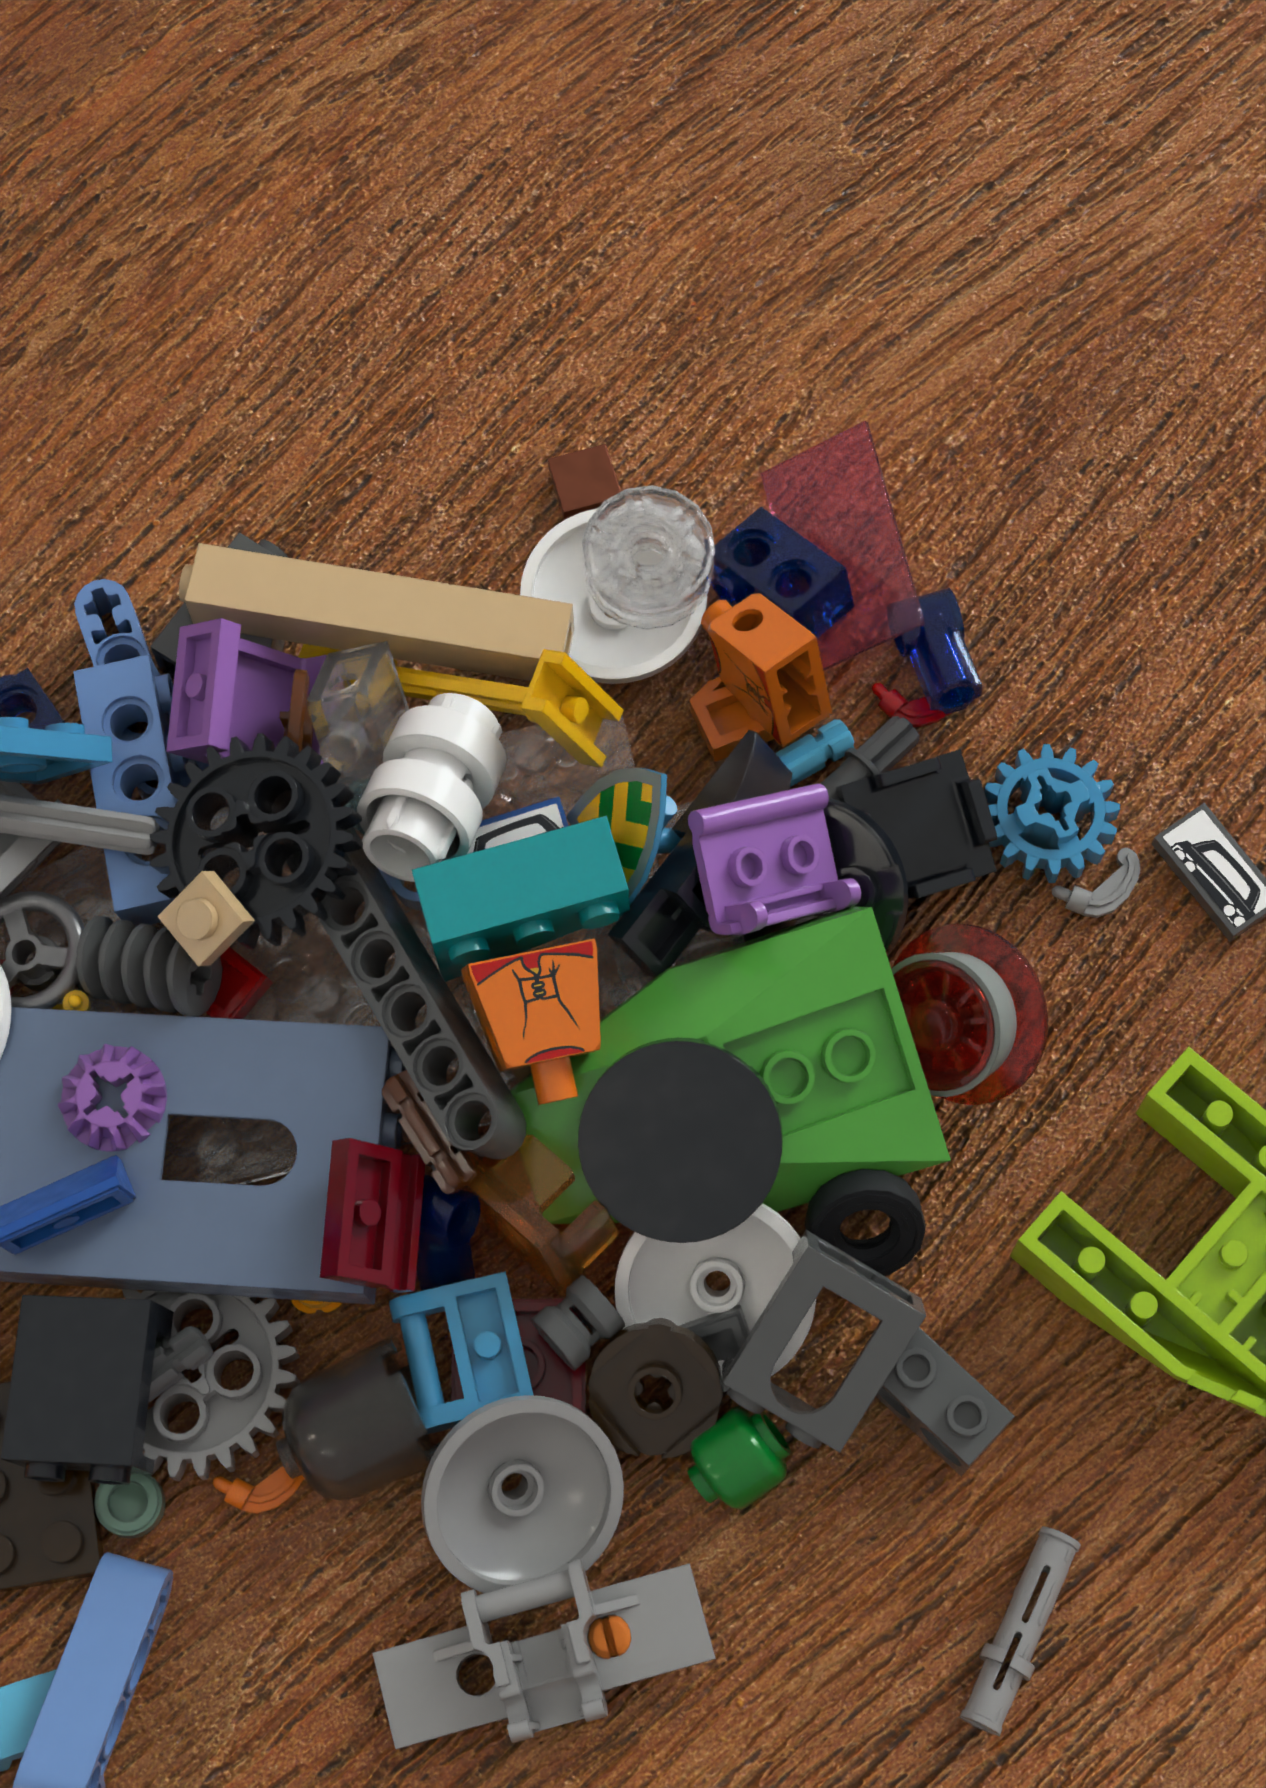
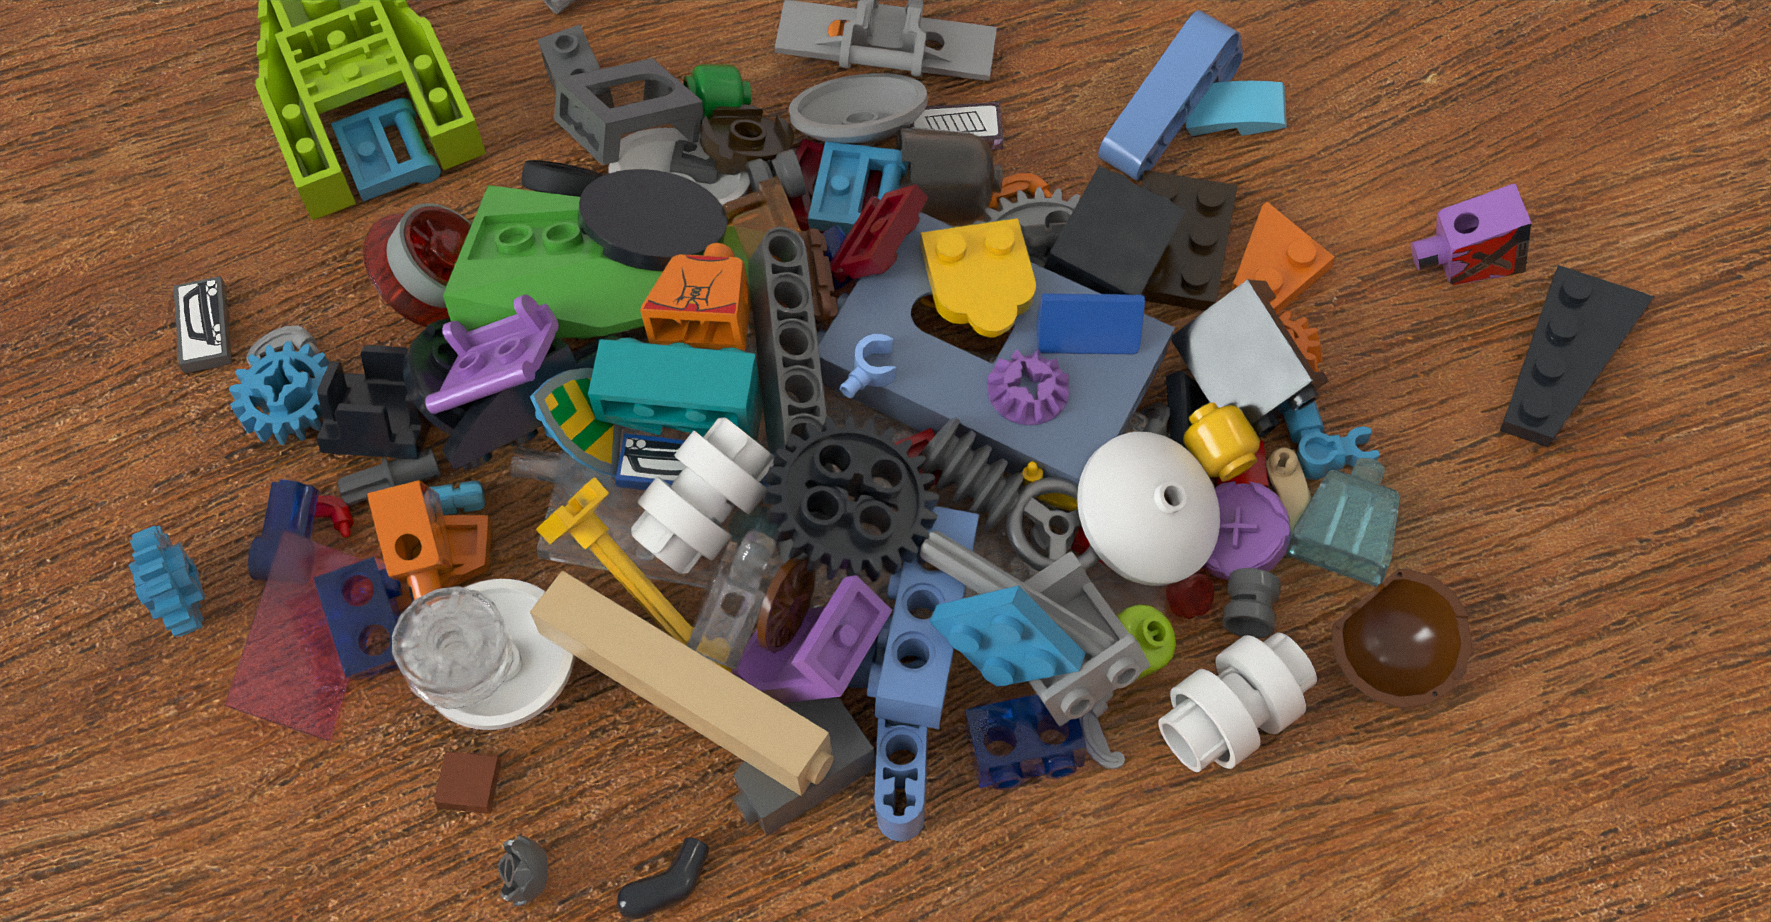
camera: 155 degrees left, 10 degrees down
tan plate [157,871,255,967] -> none
none -> dark azure gear [129,525,206,637]
none -> dark azure plate [331,98,441,201]
none -> dark grey plate [498,835,548,907]
none -> black arm [616,837,710,919]
none -> light blue piece [840,334,896,398]
none -> white tile [909,102,1003,154]
none -> yellow plate [920,218,1036,337]

